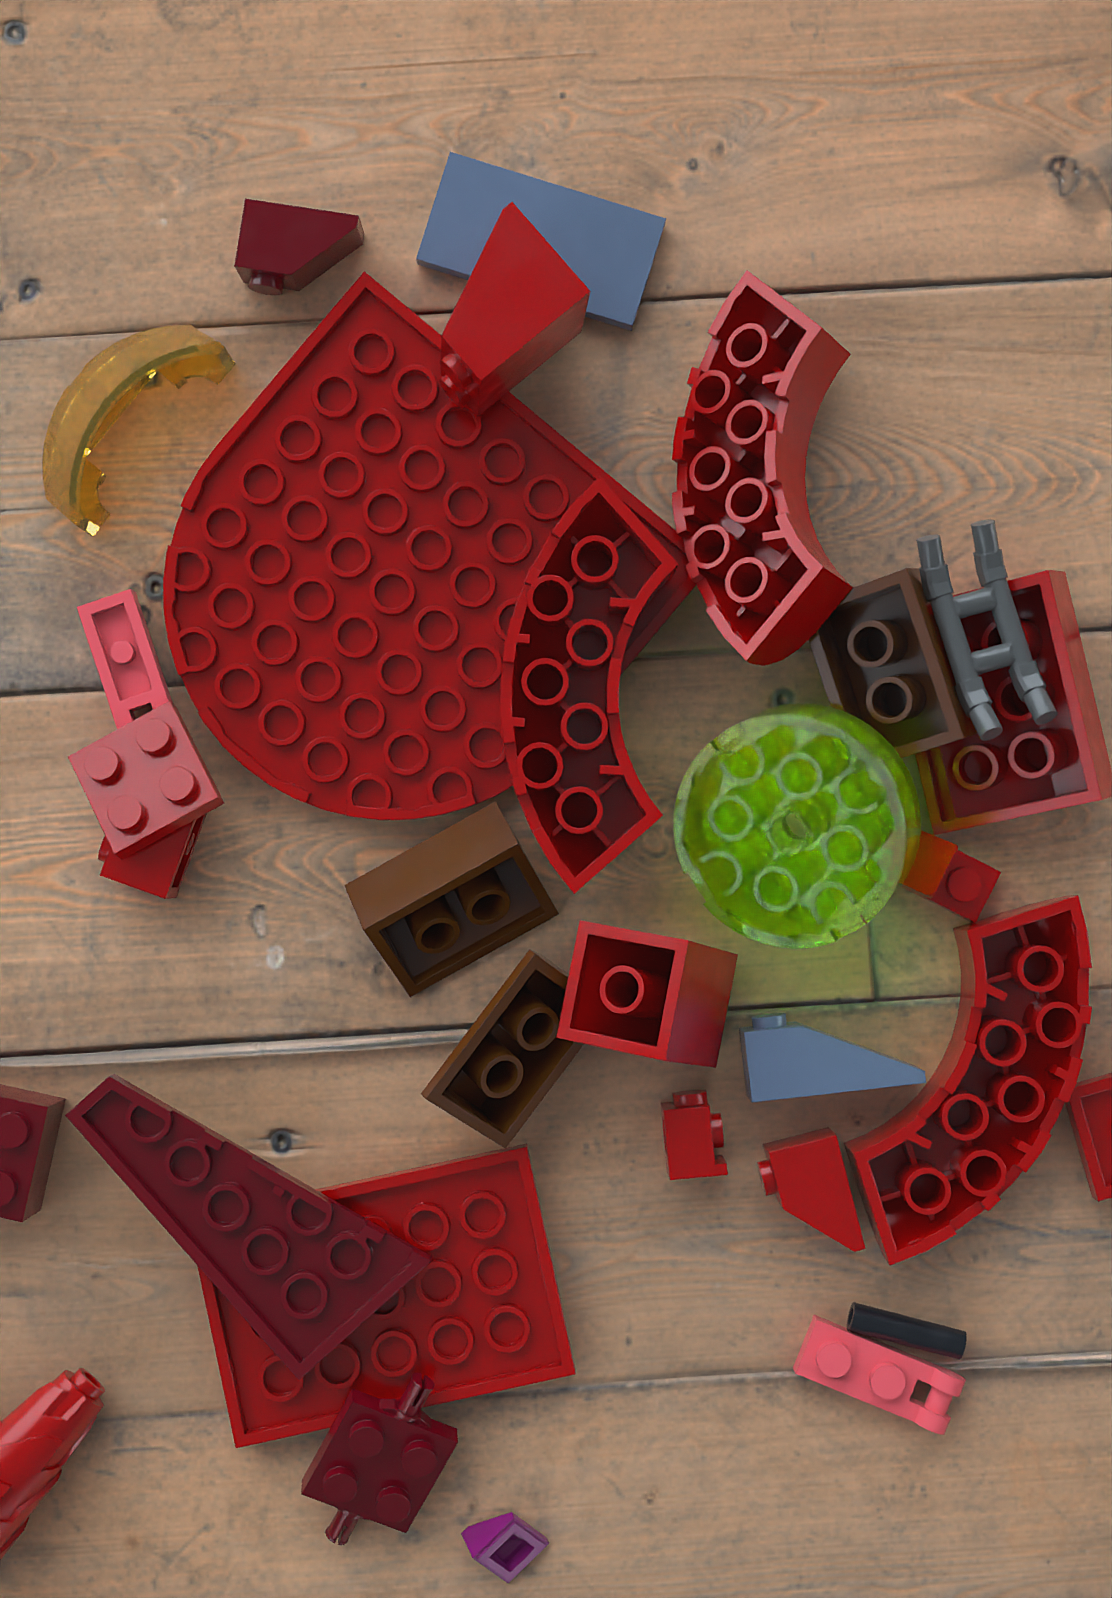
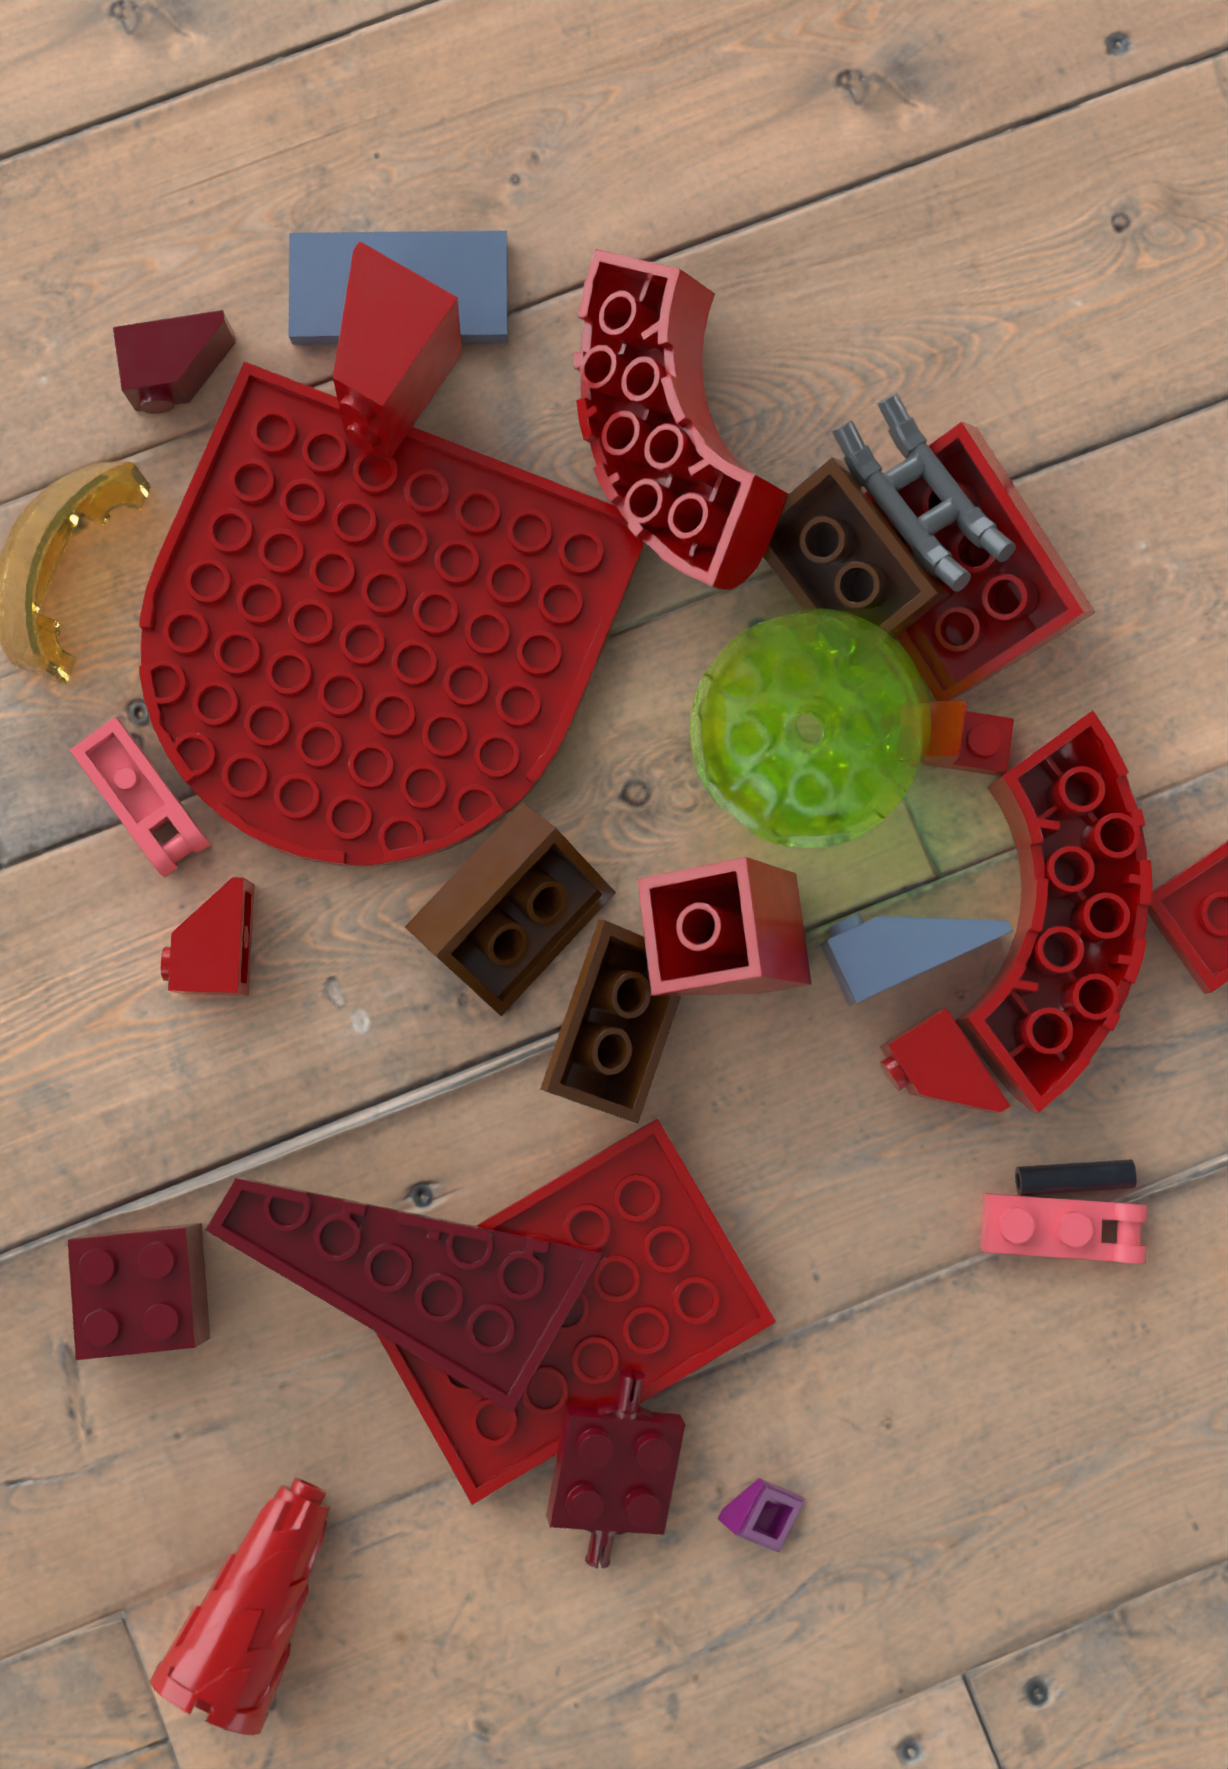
camera: 25 degrees left, 5 degrees down
plate [68,701,225,860] -> none
red brick [500,476,679,894] -> none
red brick [661,1090,728,1180] -> none

